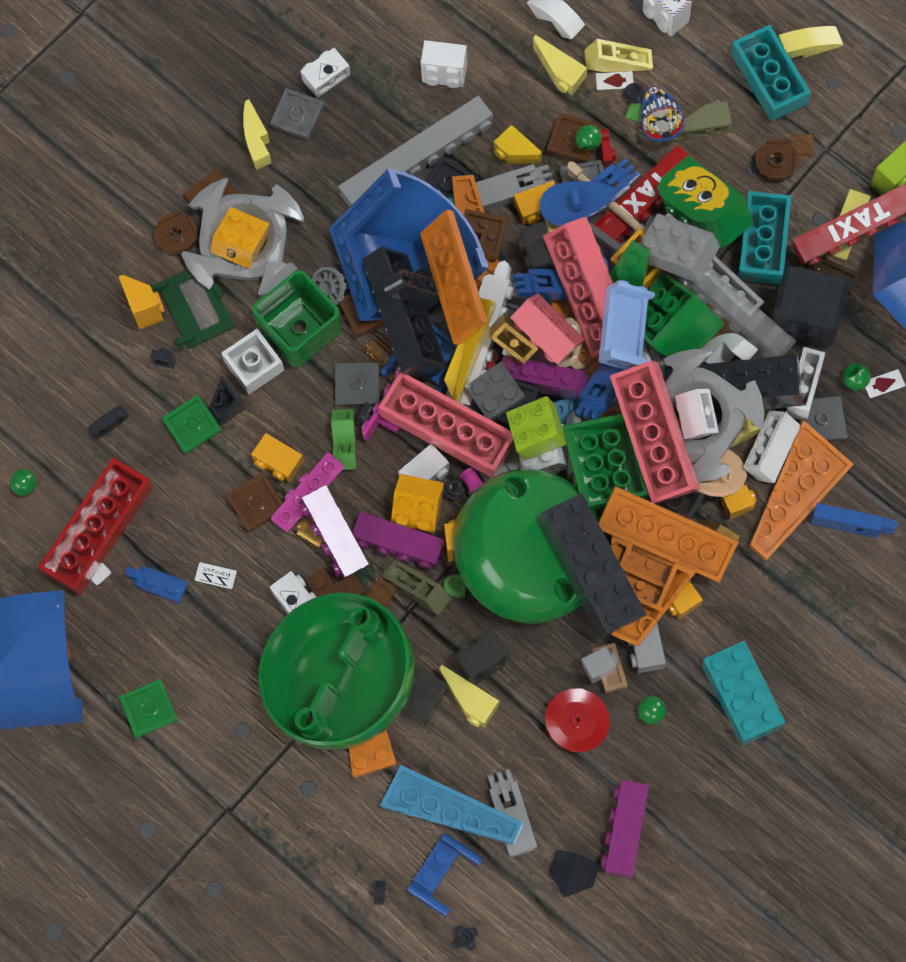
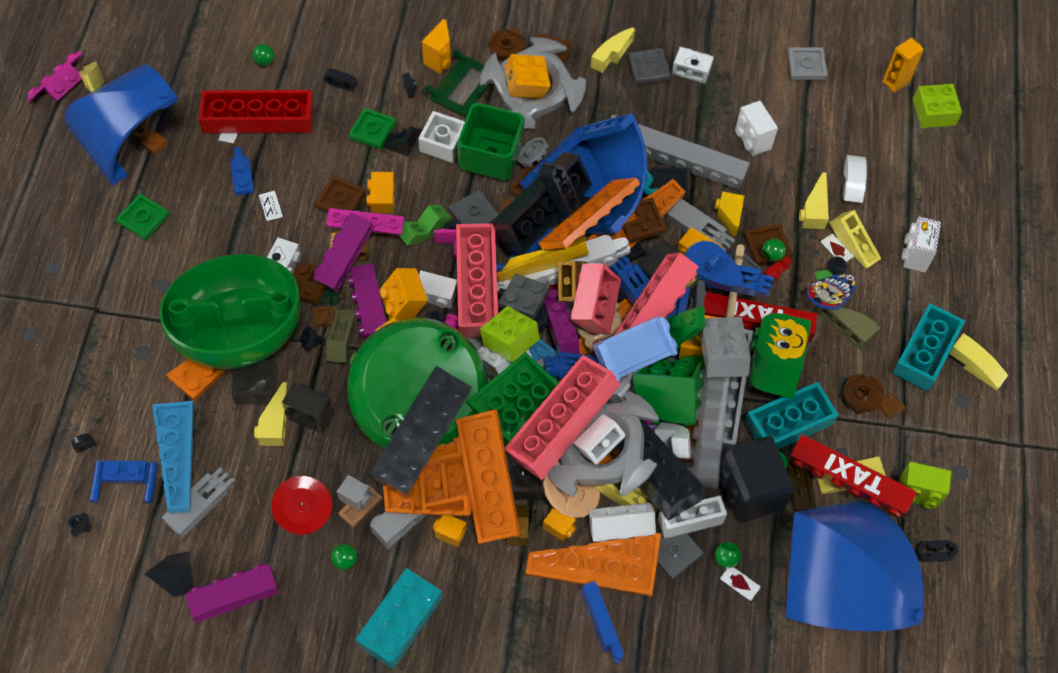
camera: 50 degrees right, 10 degrees down
none -> black piece [300,326,321,351]

